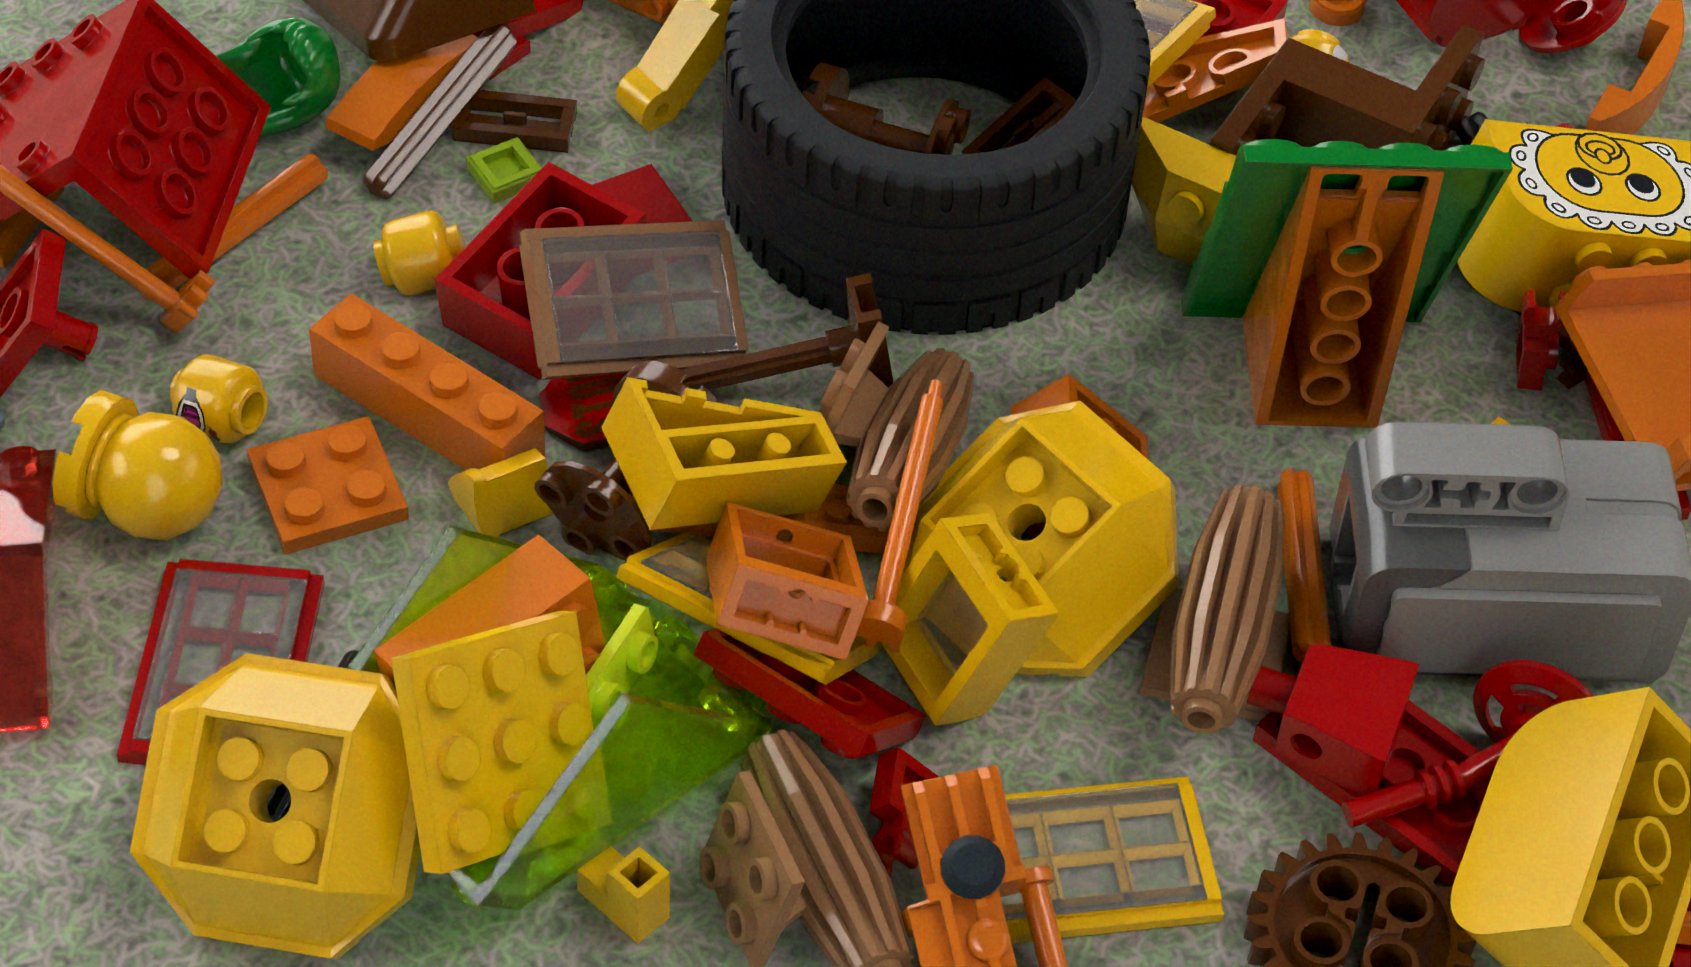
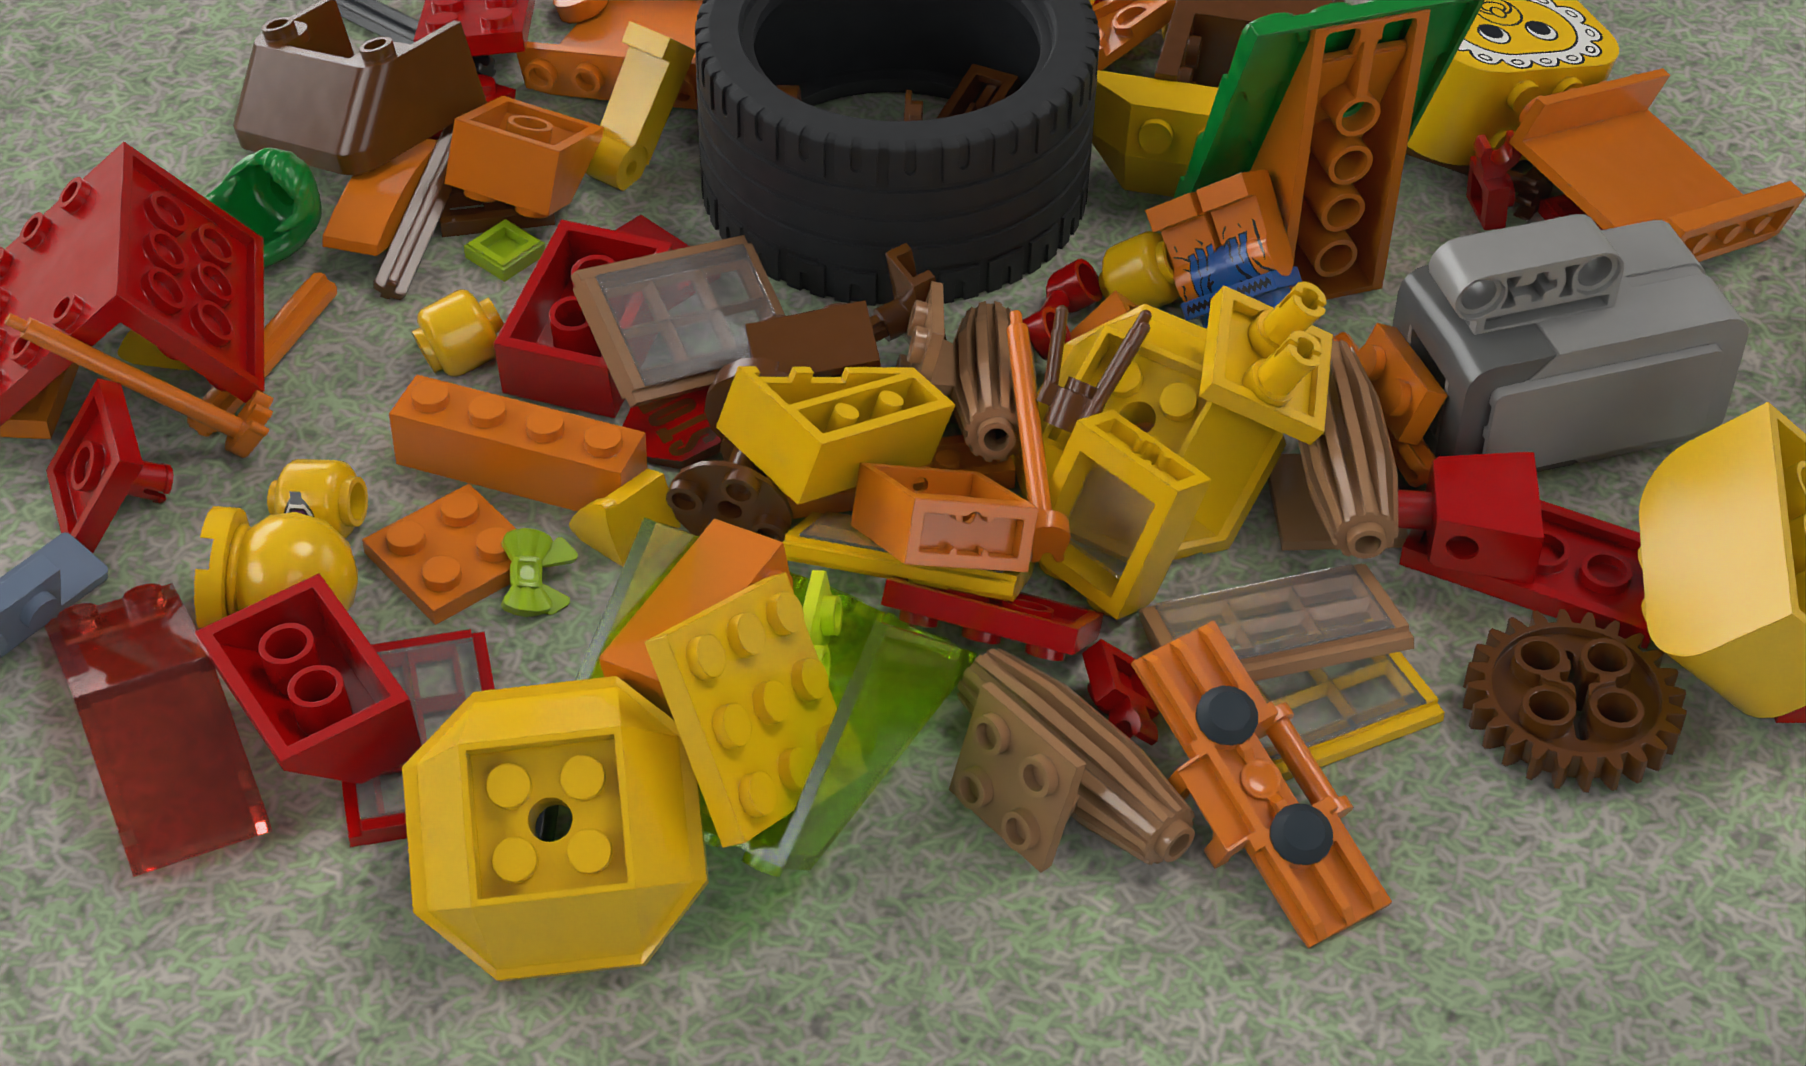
camera: 15 degrees left, 5 degrees down
yellow piece [577,844,670,944] -> none
red dish [1342,660,1594,828] -> none
none -> red slope [194,573,422,784]
none -> orange slope [444,96,604,219]
none -> lime piece [501,528,578,617]
none -> reddish brown brick [745,300,881,377]
none -> red bar [1022,258,1103,361]
none -> reddish brown plant [1036,305,1152,433]
none -> yellow head [1099,231,1180,308]
none -> clear piece [1138,563,1414,682]
none -> orange hips [1145,169,1302,329]
none -> yellow plate [1199,281,1333,445]
none -> orange plate [1356,323,1448,446]

